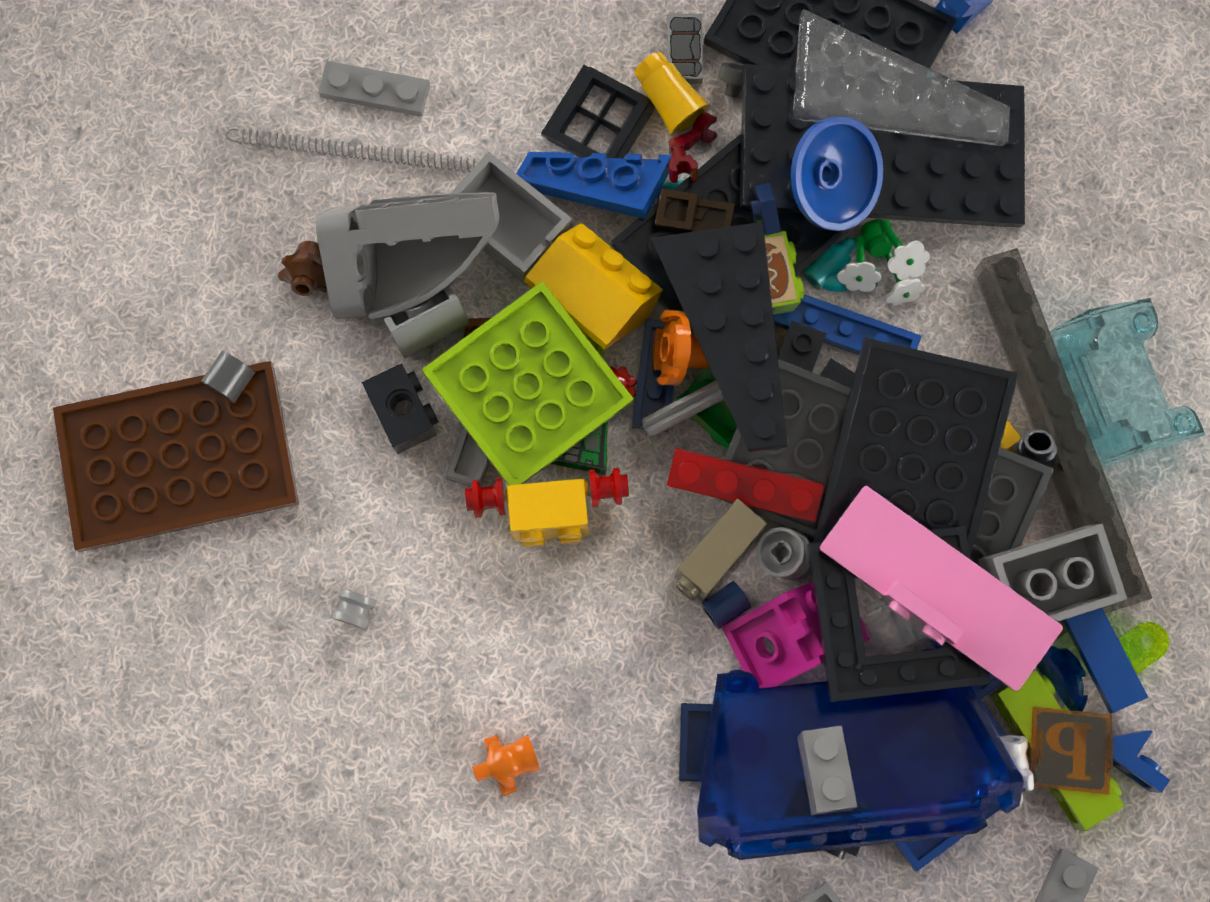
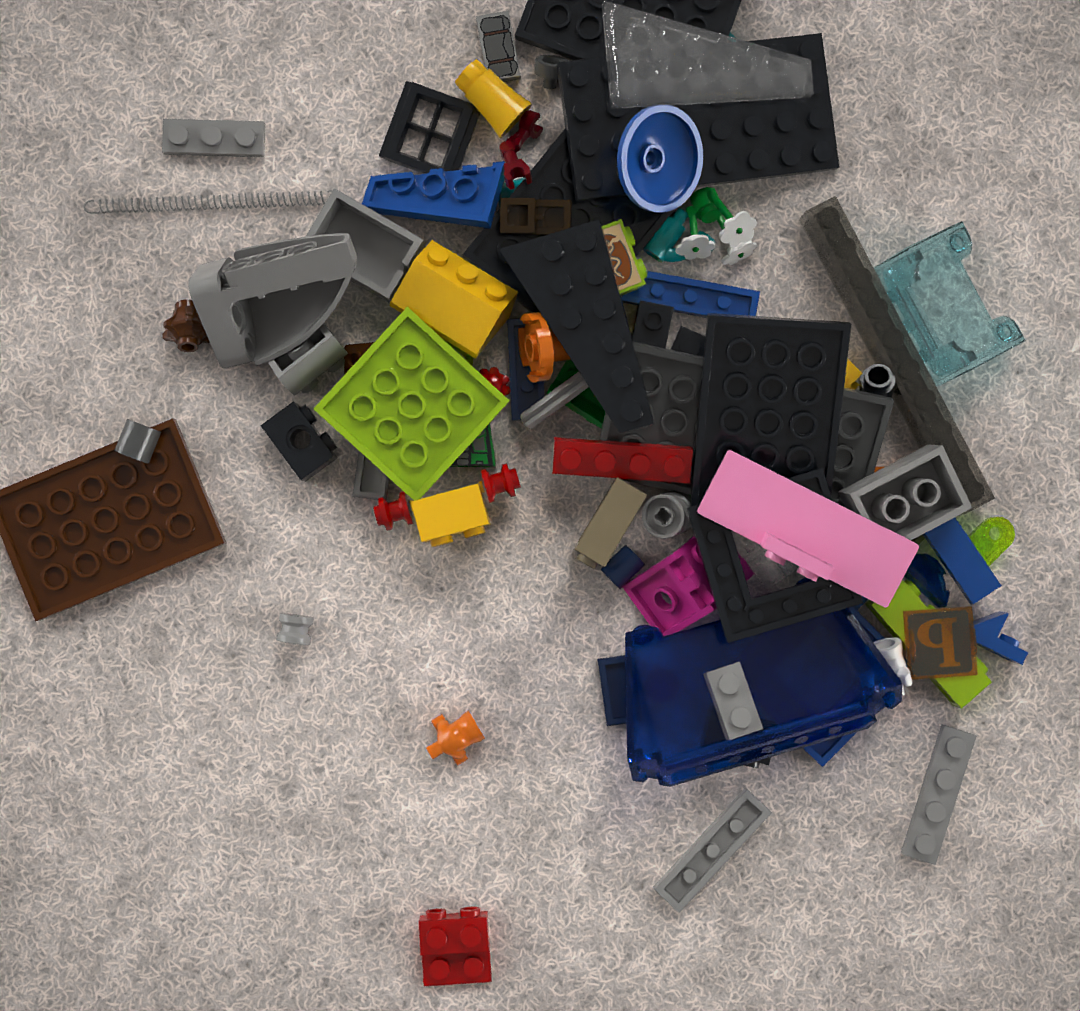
camera: 15 degrees left, 10 degrees up
dark blue plate [751,183,781,236] -> none

